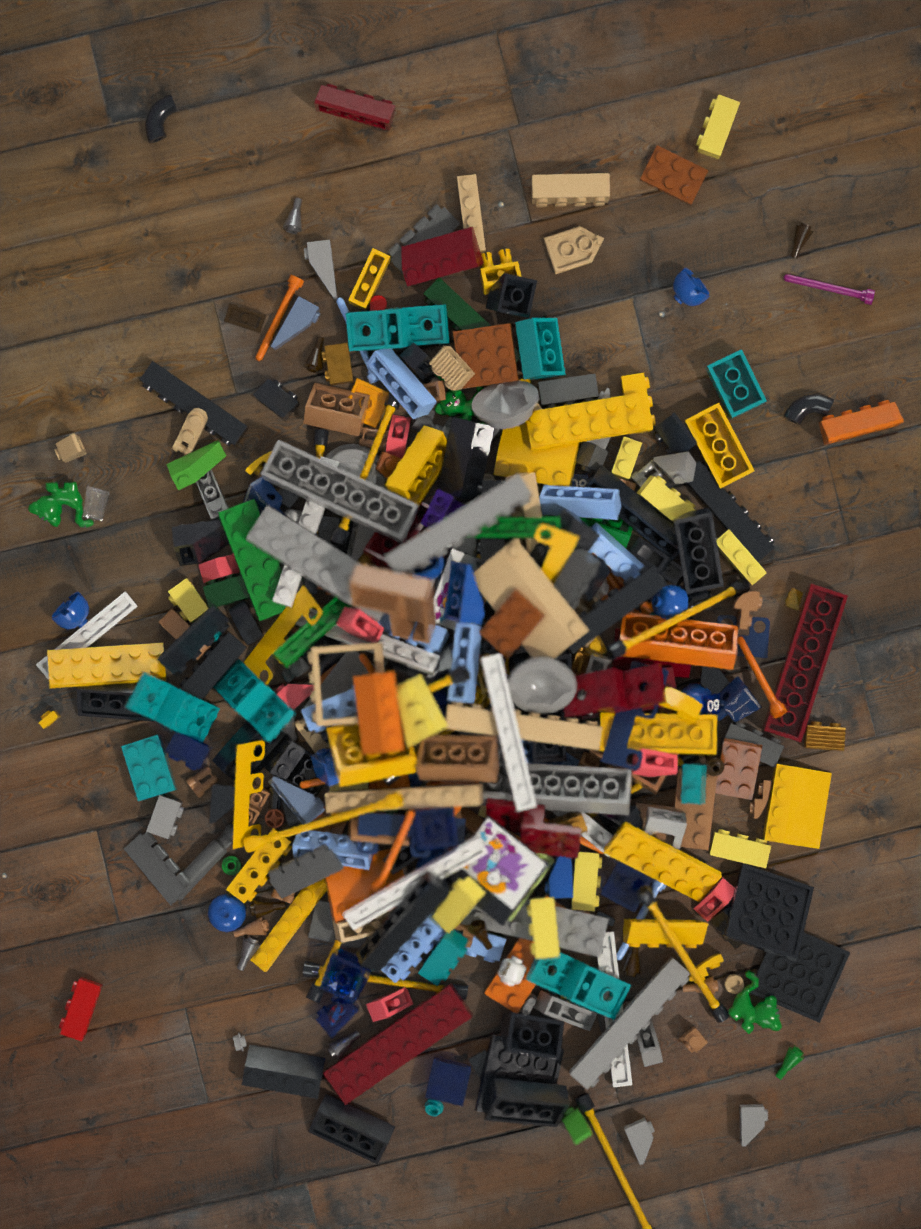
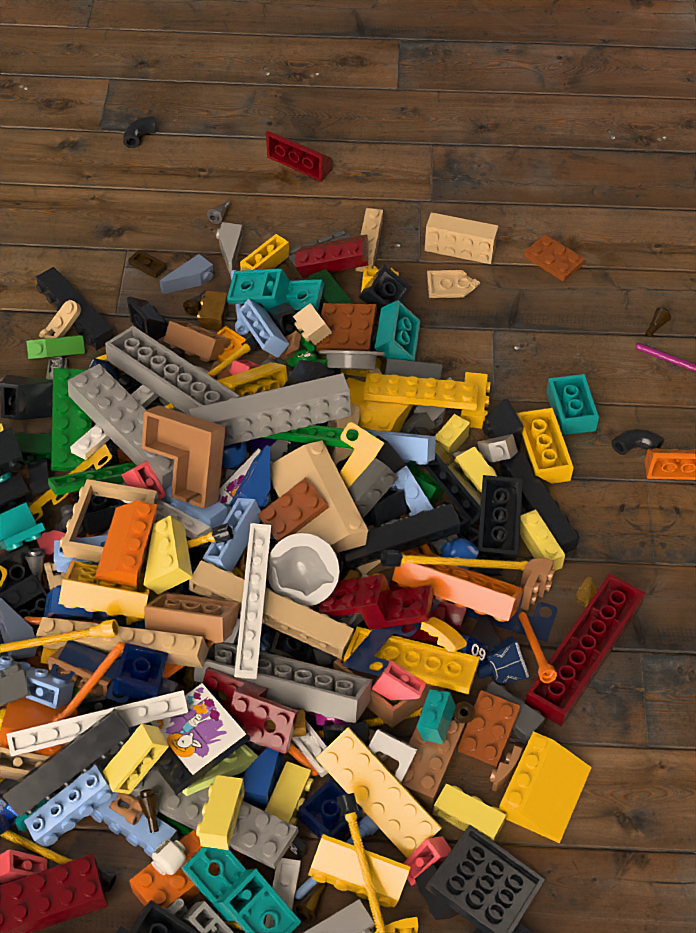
camera: 15 degrees right, 35 degrees down
coral slope [198,554,240,583] -> none
orange piece [256,275,304,361] -> none
teal brick [418,929,469,986] -> none
blue cylinder [673,268,710,306] -> none
light yellow brick [696,95,740,159] -> none
pearl gold brick [804,721,846,751] -> none

